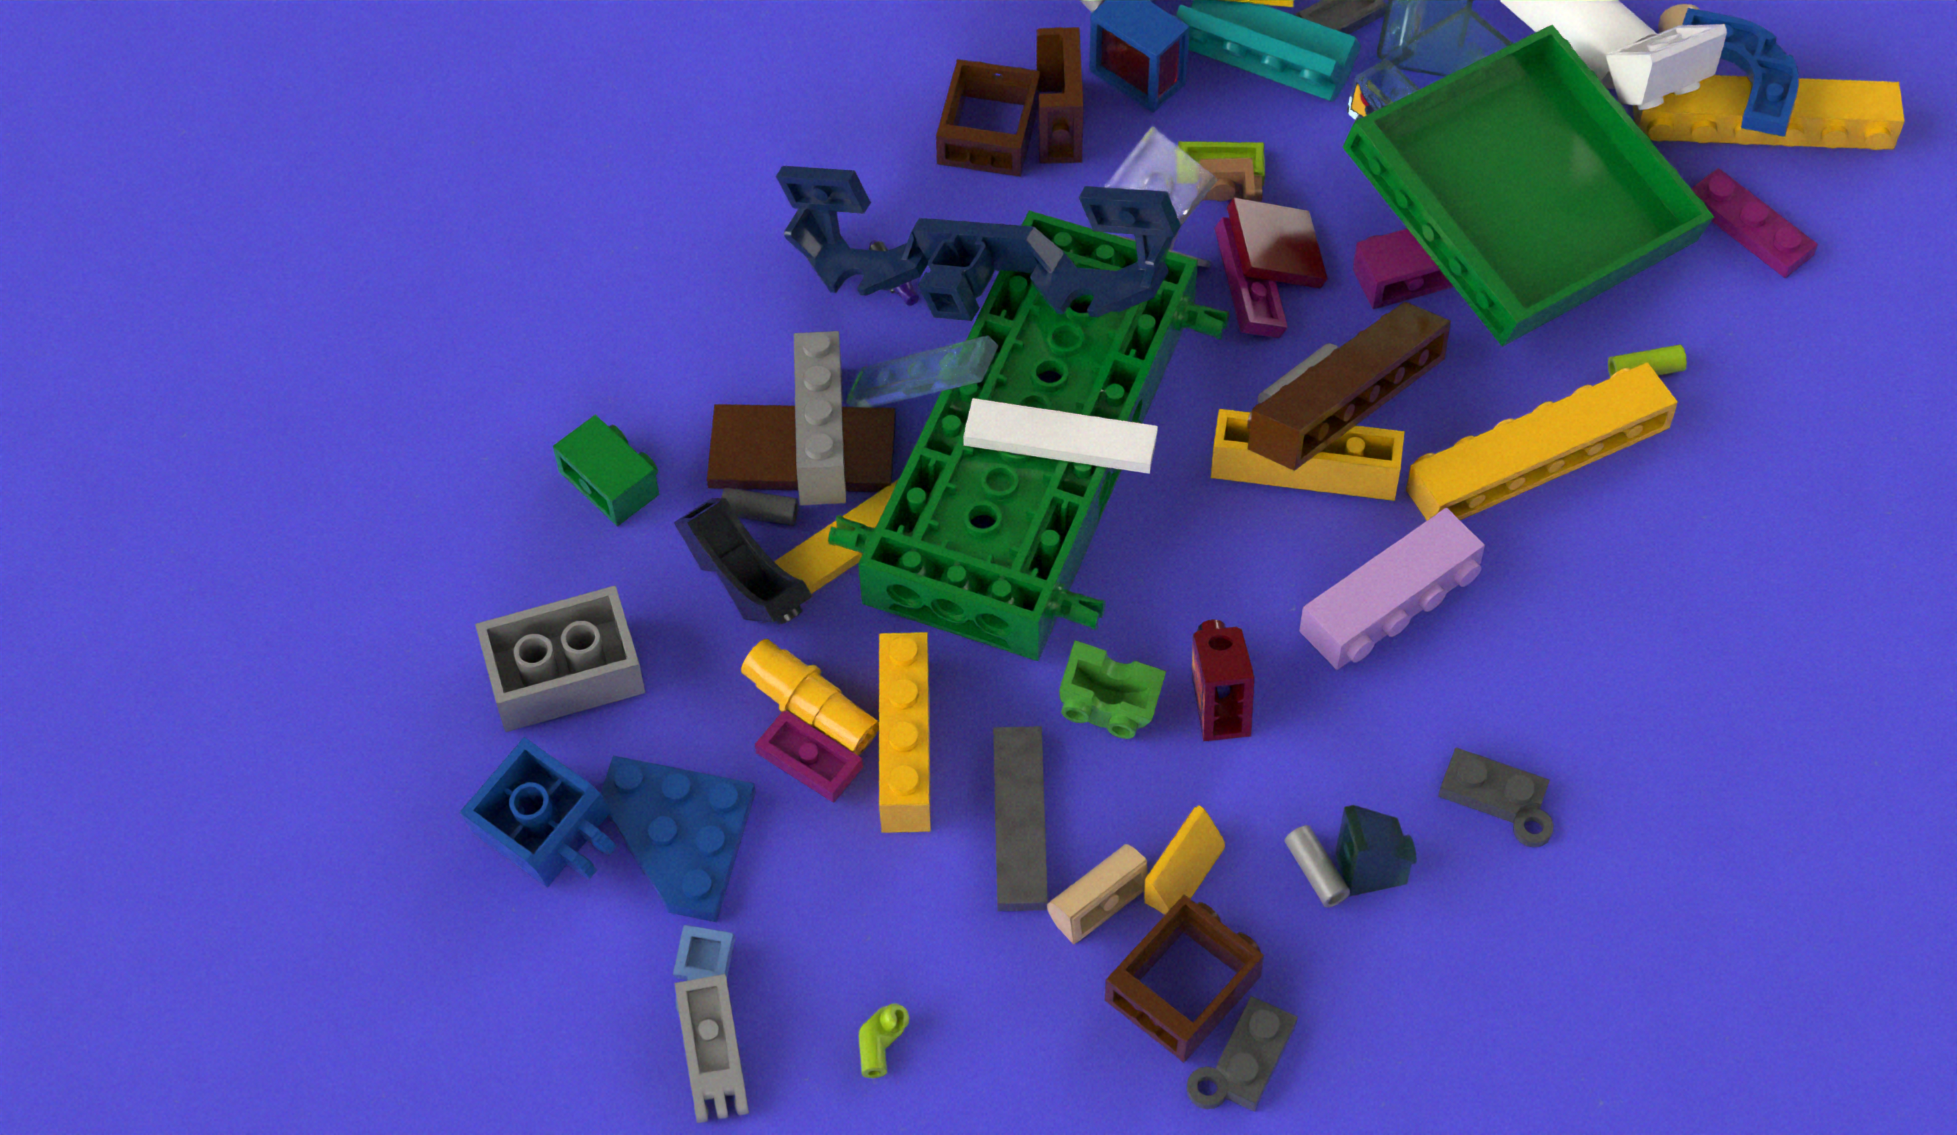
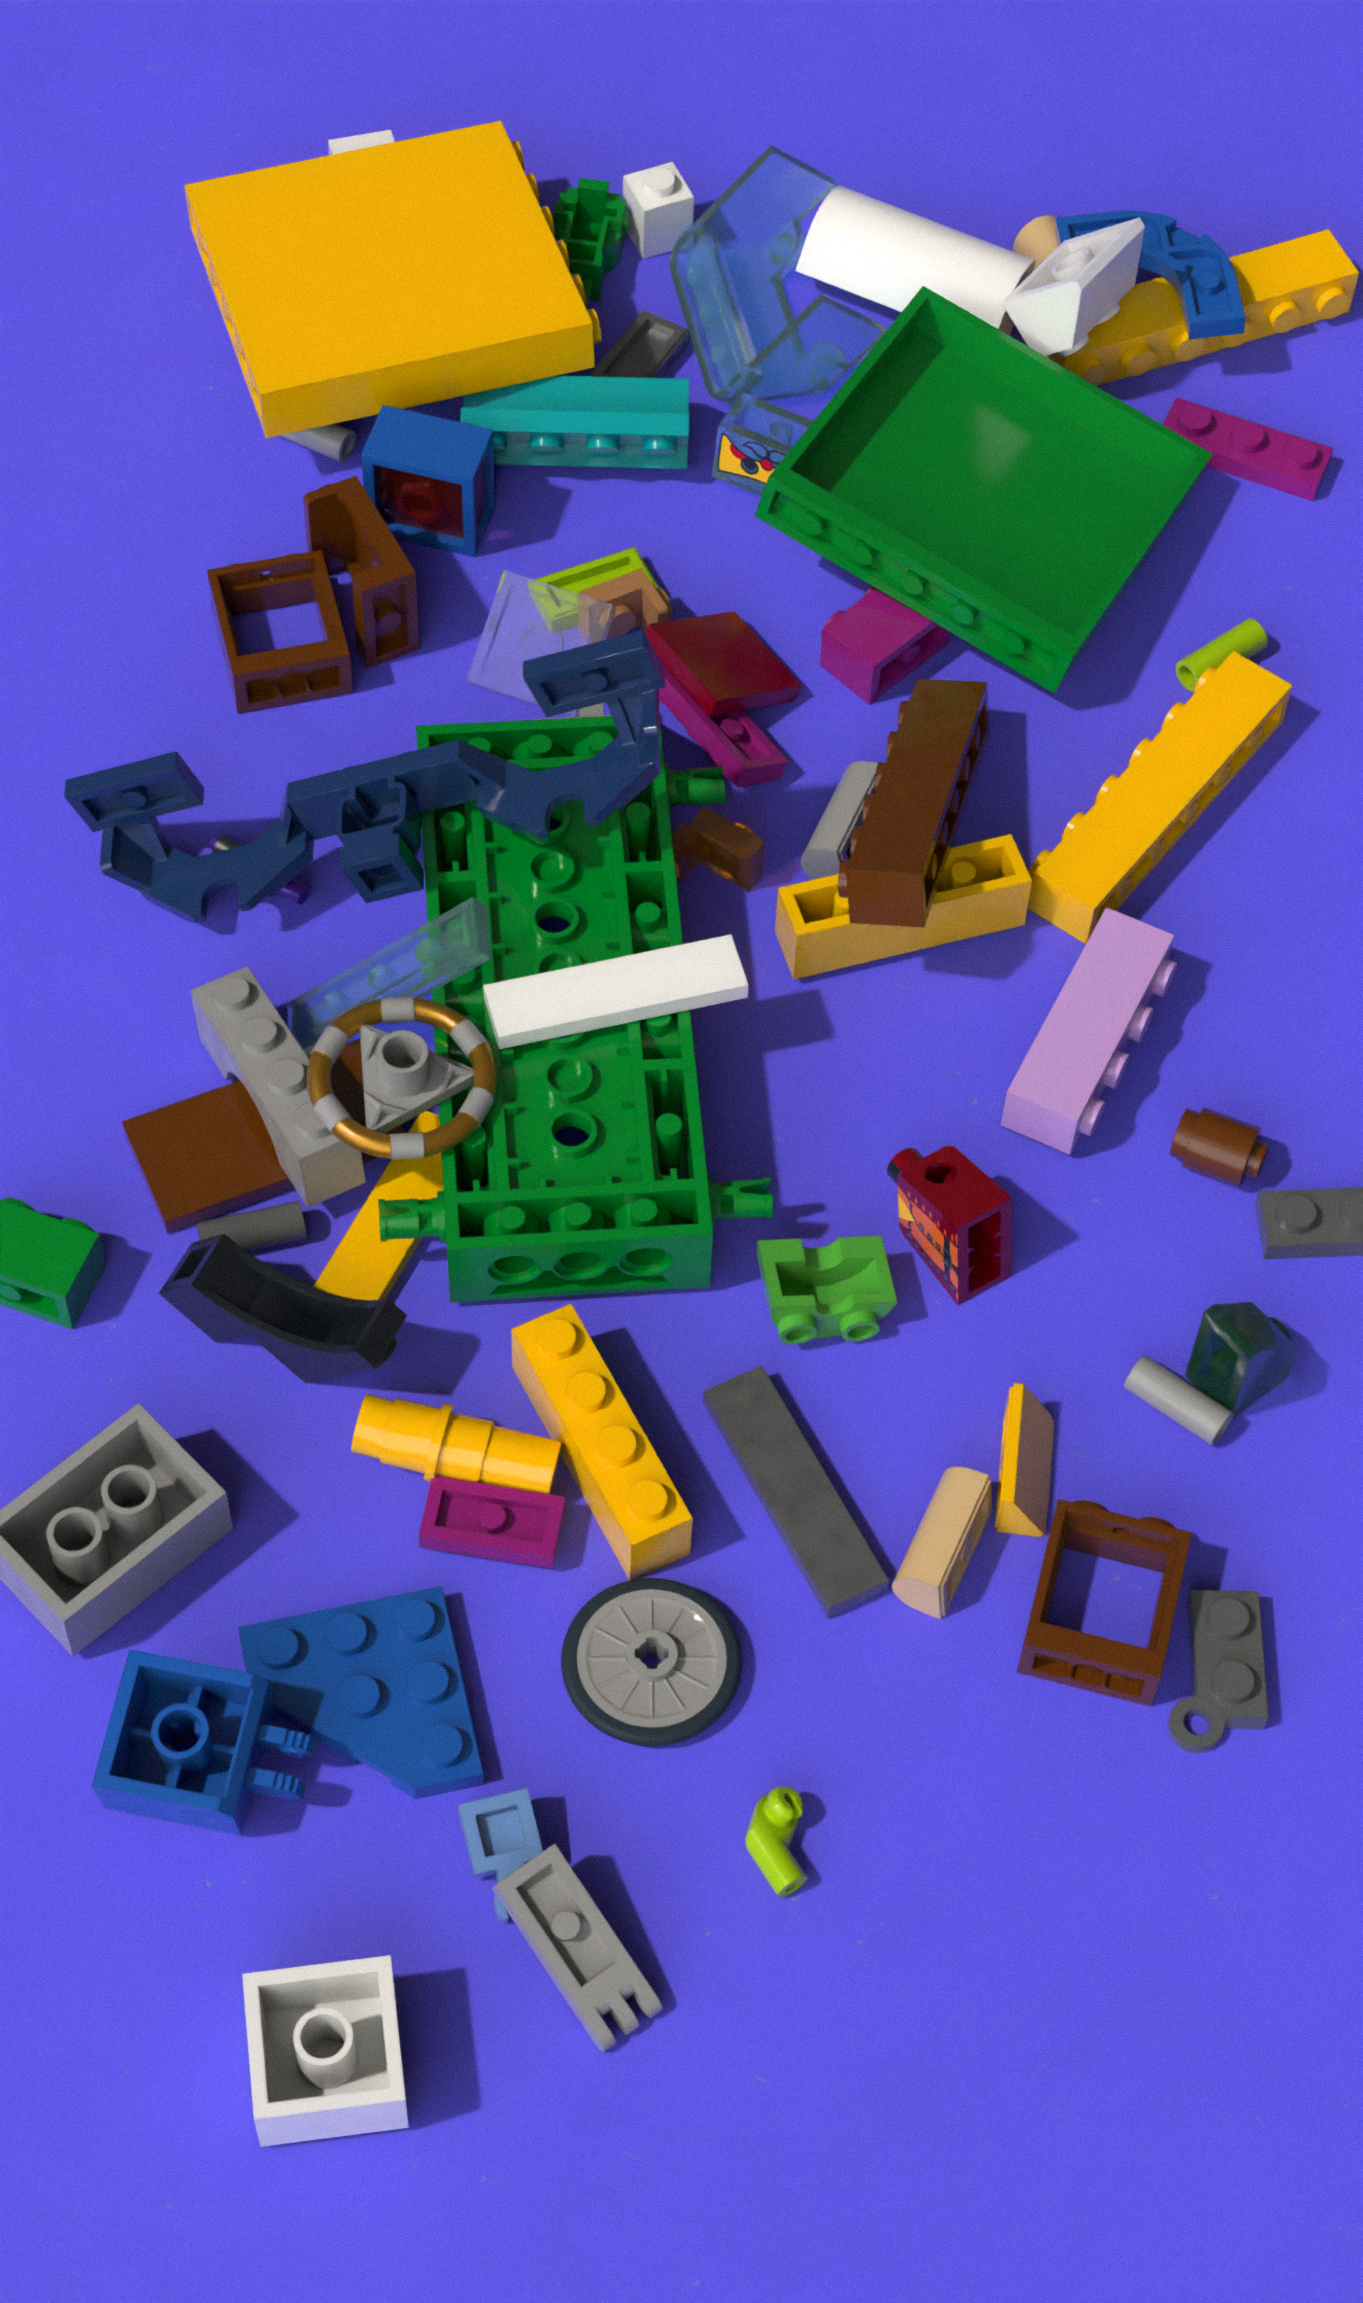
camera: 30 degrees left, 0 degrees up
none -> white brick [242,1955,409,2147]
none -> light grey piece [307,997,497,1160]
none -> light grey wheel [561,1578,742,1746]
none -> clear orange bracket [672,806,764,892]
none -> reddish brown brick [1170,1107,1269,1187]

